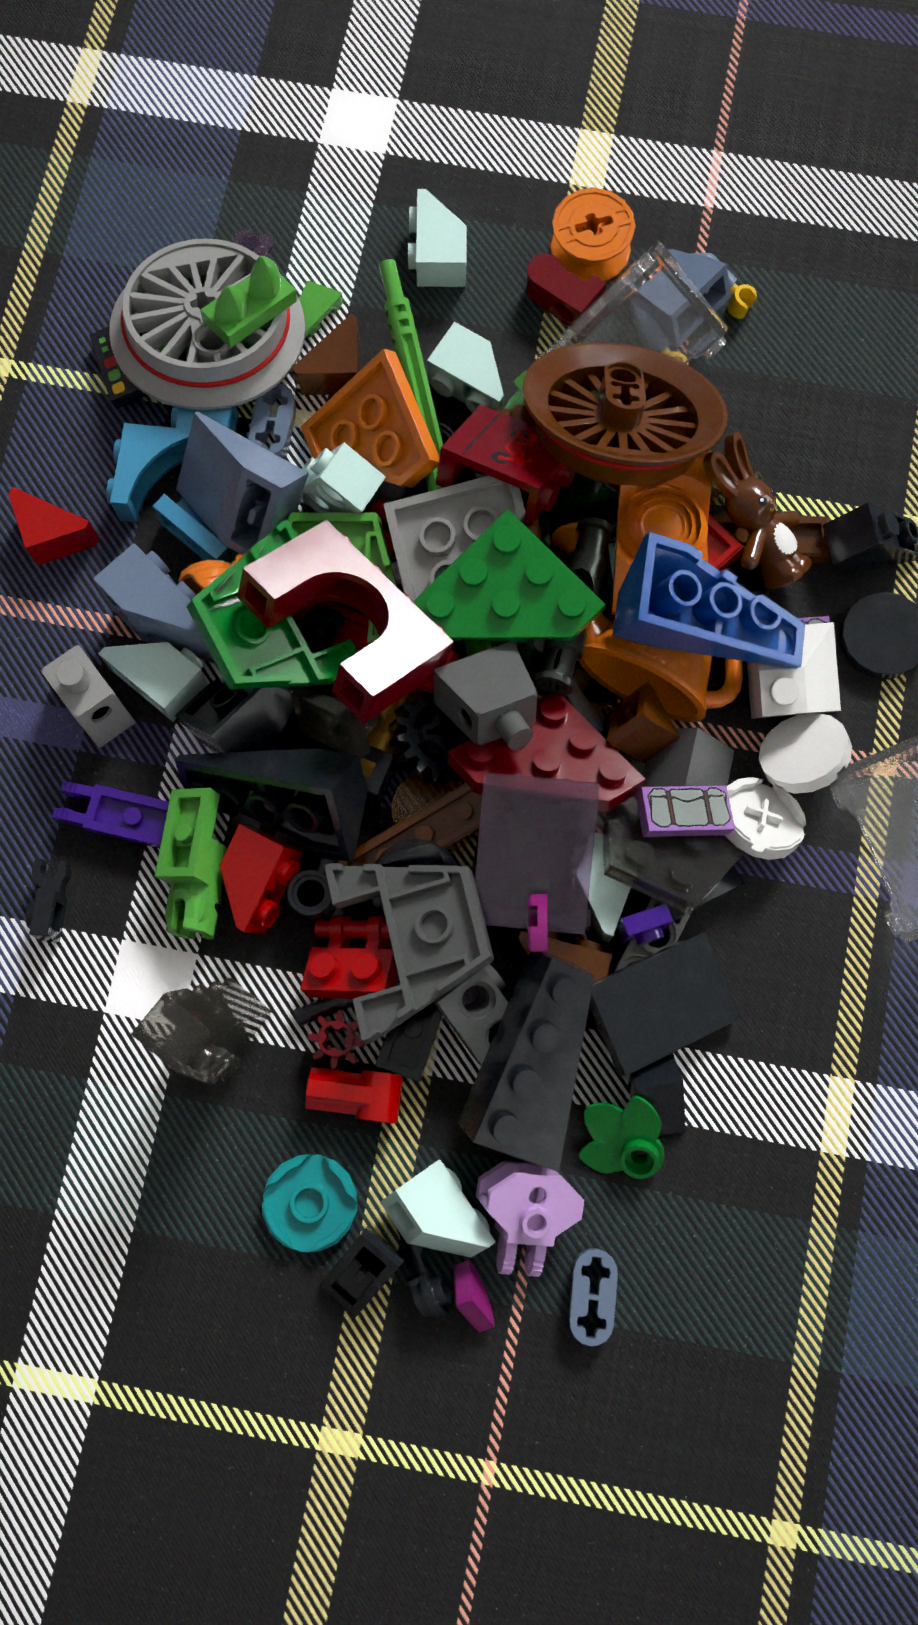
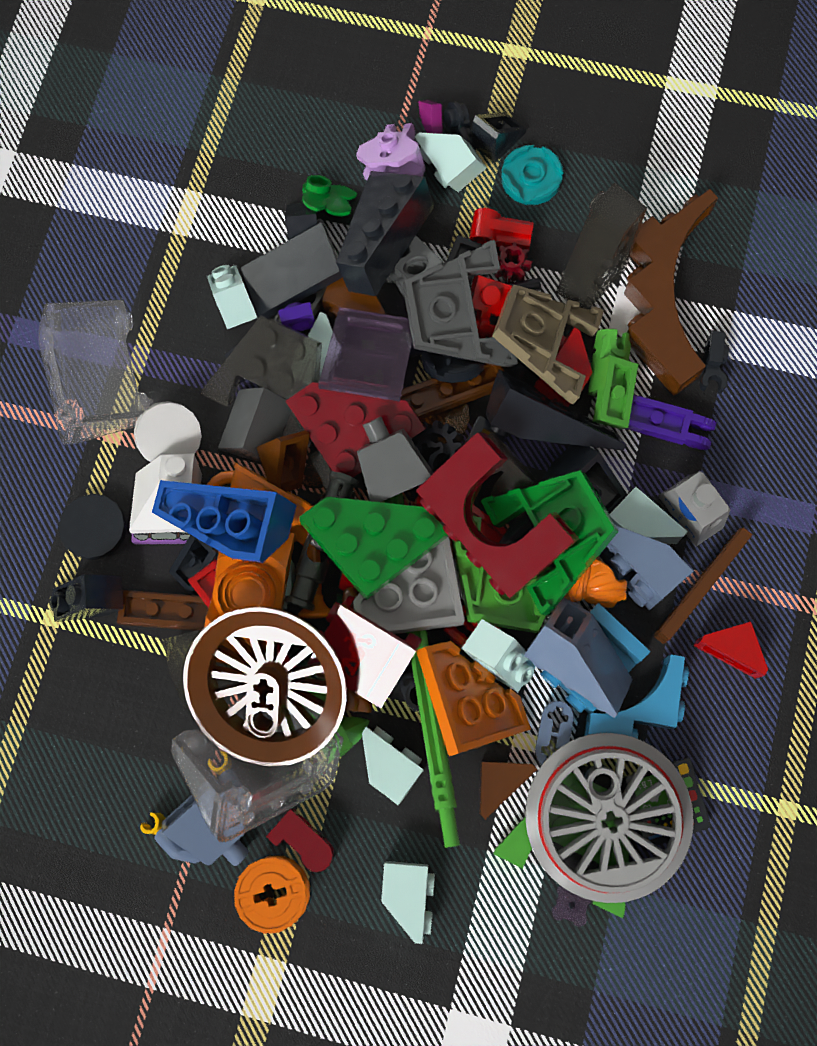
camera: 170 degrees left, 0 degrees up
bright green tile [201,256,297,348] -> none
magenta tile [528,894,548,952] -> none
sand blue beam [568,1248,618,1346] -> none
tile [635,786,735,837] -> none
reddish brown animal [702,432,812,589] -> none
white tile [725,777,806,860] -> none
none -> light aqua slope [207,265,257,329]
none -> dark tan wing [492,284,604,404]
none -> reddish brown arch [623,189,718,396]
none -> reddish brown tile [654,527,753,644]

